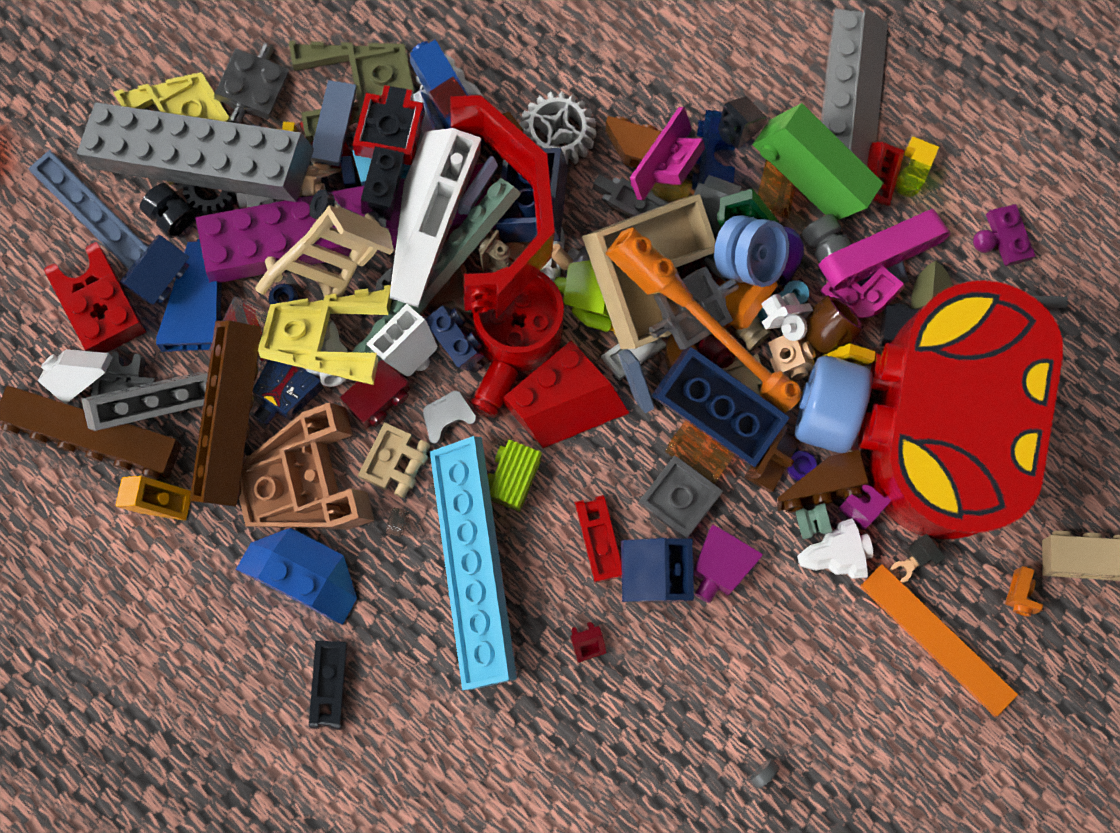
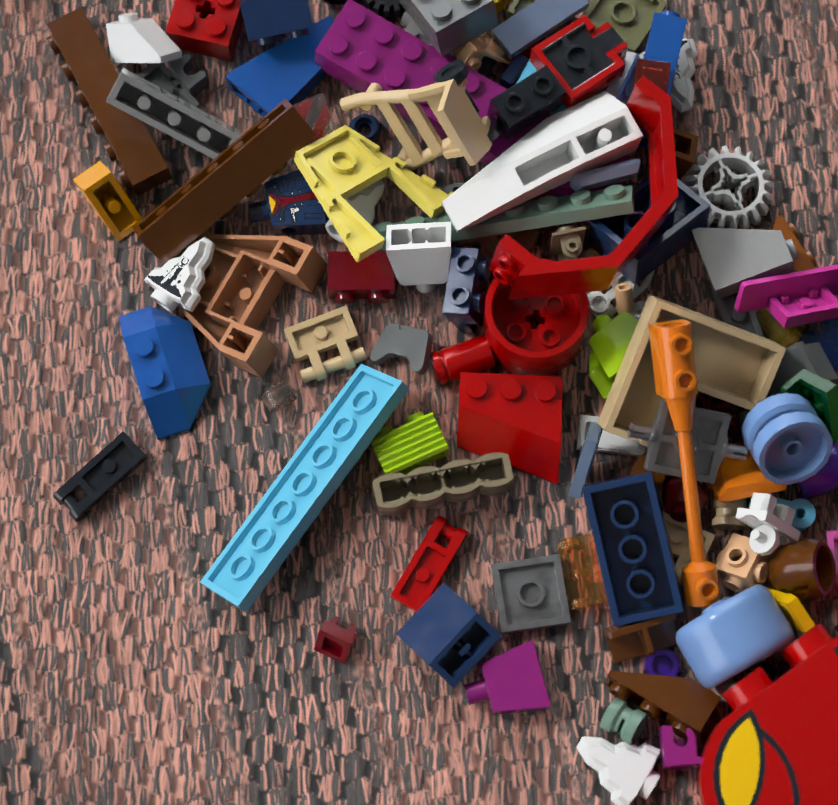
camera: 50 degrees right, 0 degrees up
none -> white rock [144,237,215,313]
none -> dark tan brick [372,452,514,516]
none -> light grey slope [692,228,798,300]

